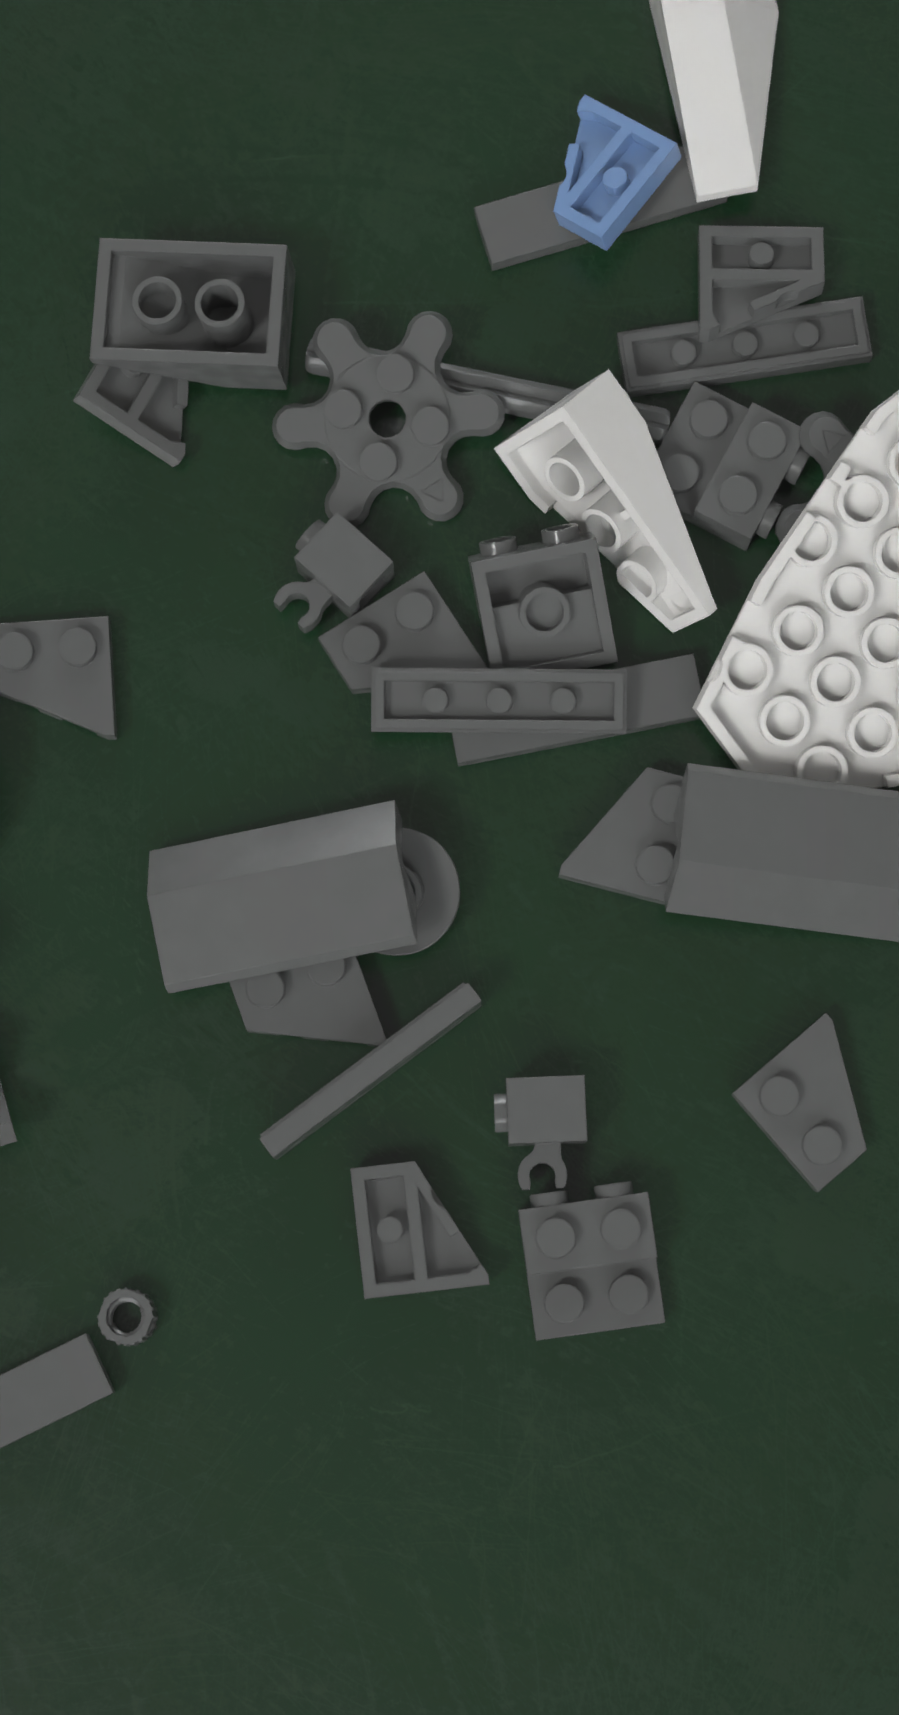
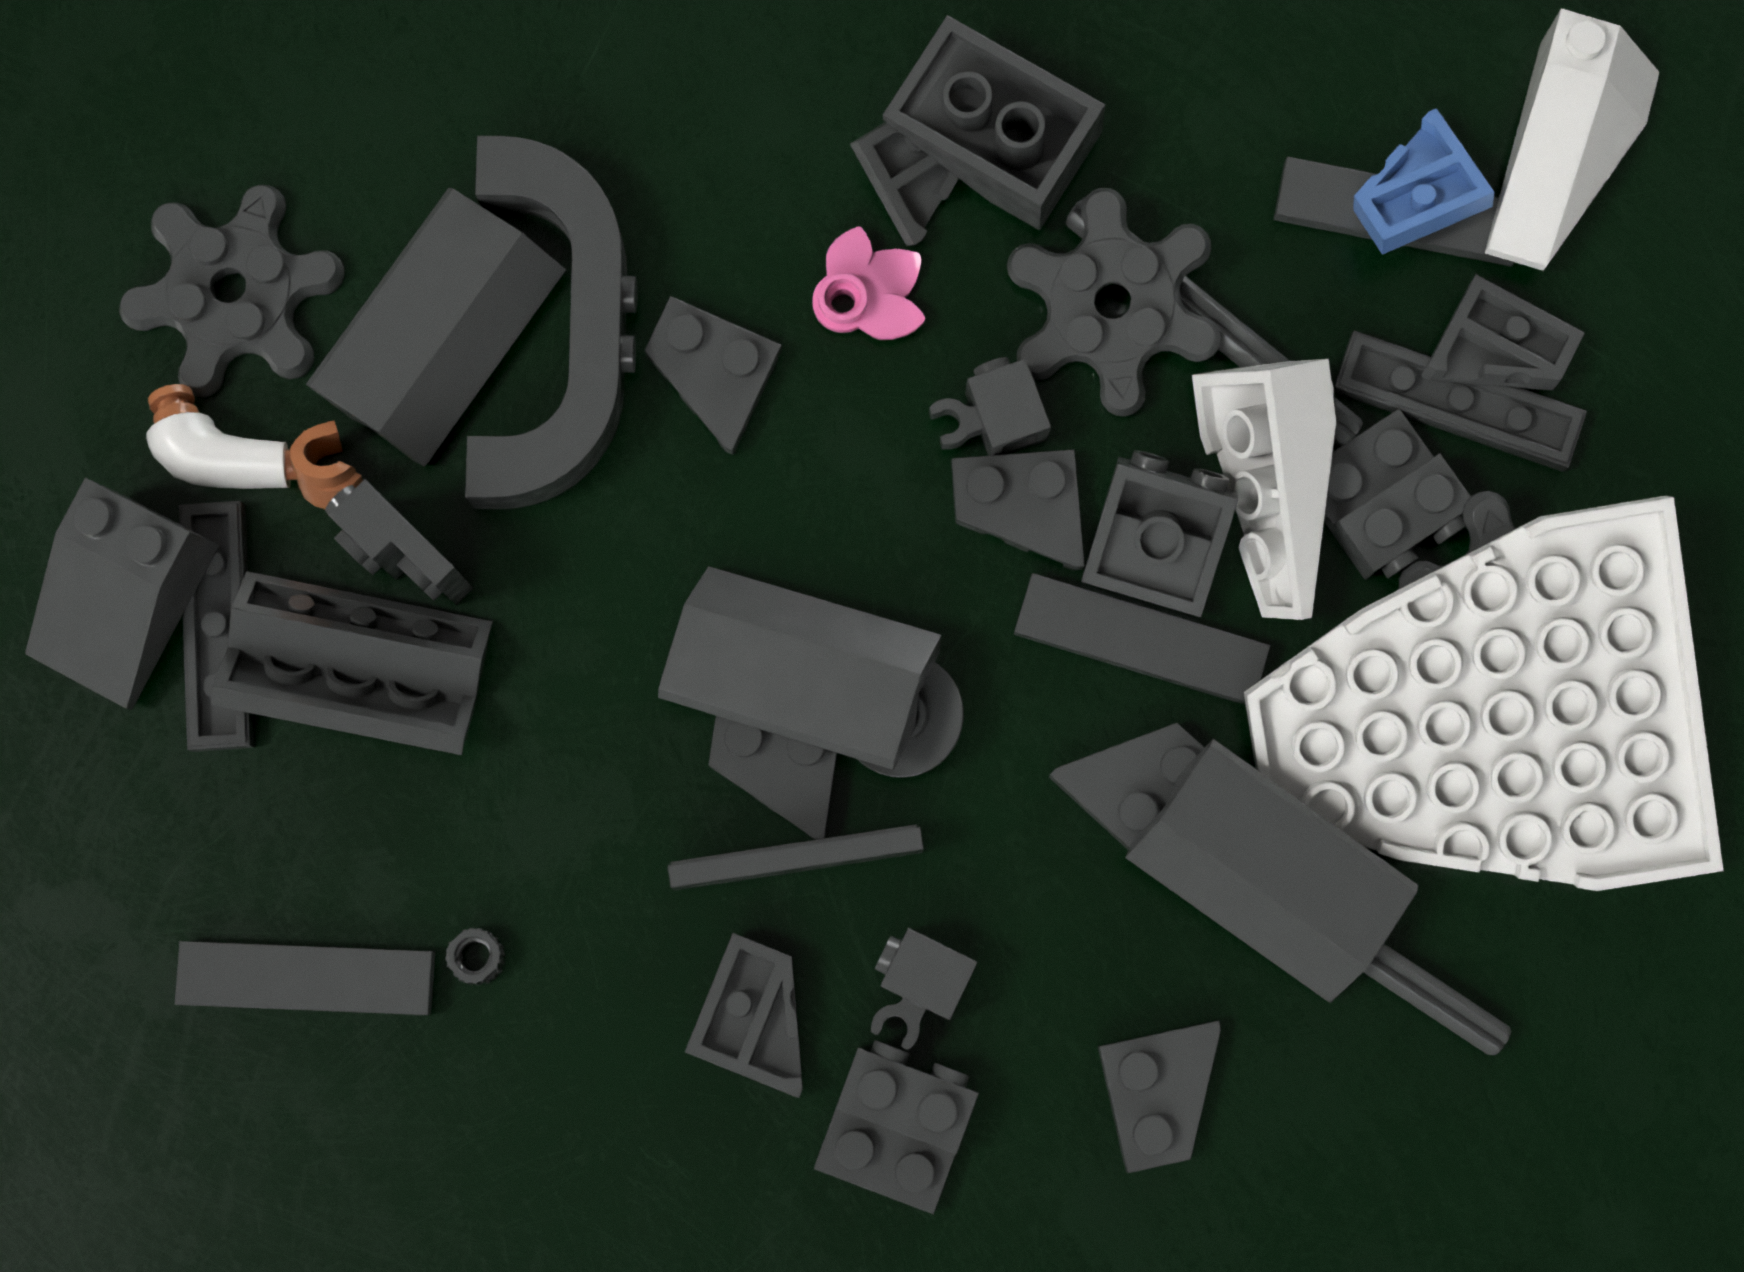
camera: 25 degrees right, 0 degrees up
dark grey tile [371,668,627,734] -> none
none -> bright pink plate [812,226,925,340]

